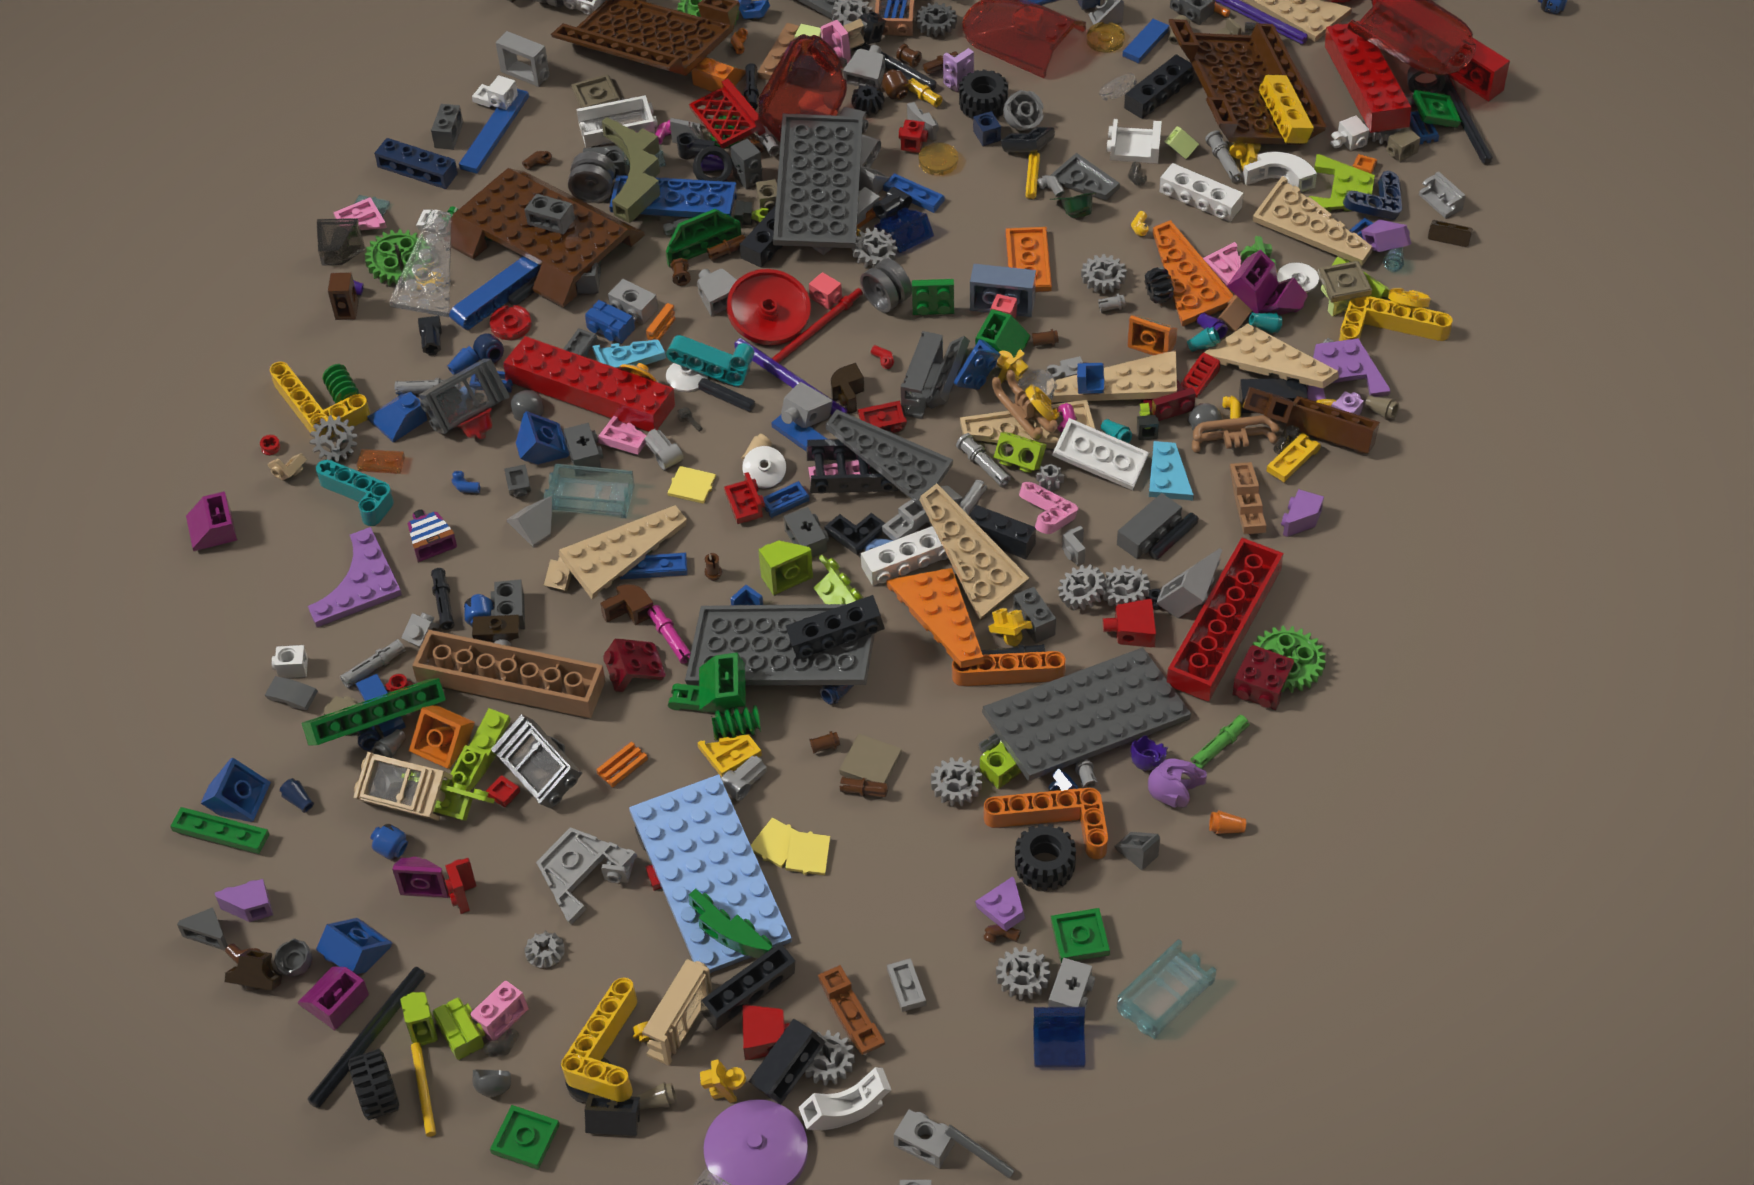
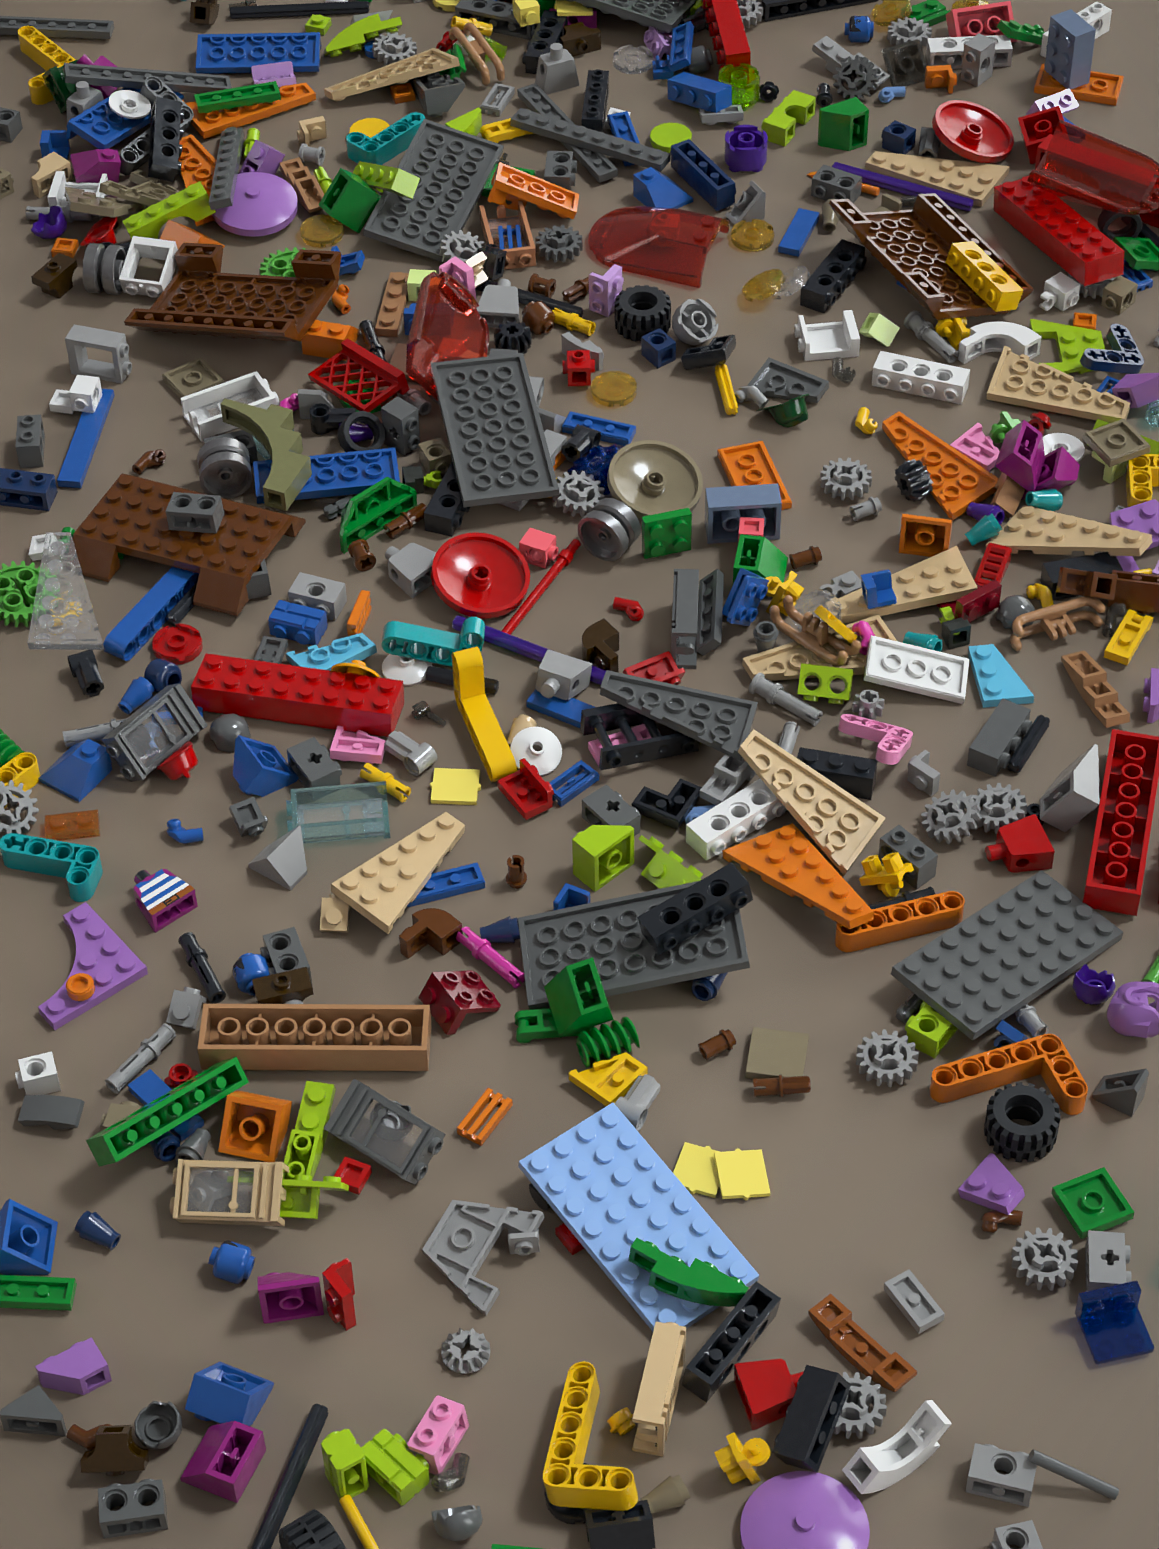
camera: 15 degrees left, 5 degrees down
none -> orange tile [66,973,95,1001]
none -> dark grey brick [98,1479,168,1539]
none -> yellow pin [360,763,411,802]
none -> yellow beam [452,646,517,782]
none -> dark blue cone [480,916,520,943]
none -> dark tan dish [607,440,703,519]
none -> clear yellow tile [742,269,786,302]
none -> dark grey cone [753,621,779,653]
none -> red plate [1028,412,1052,435]

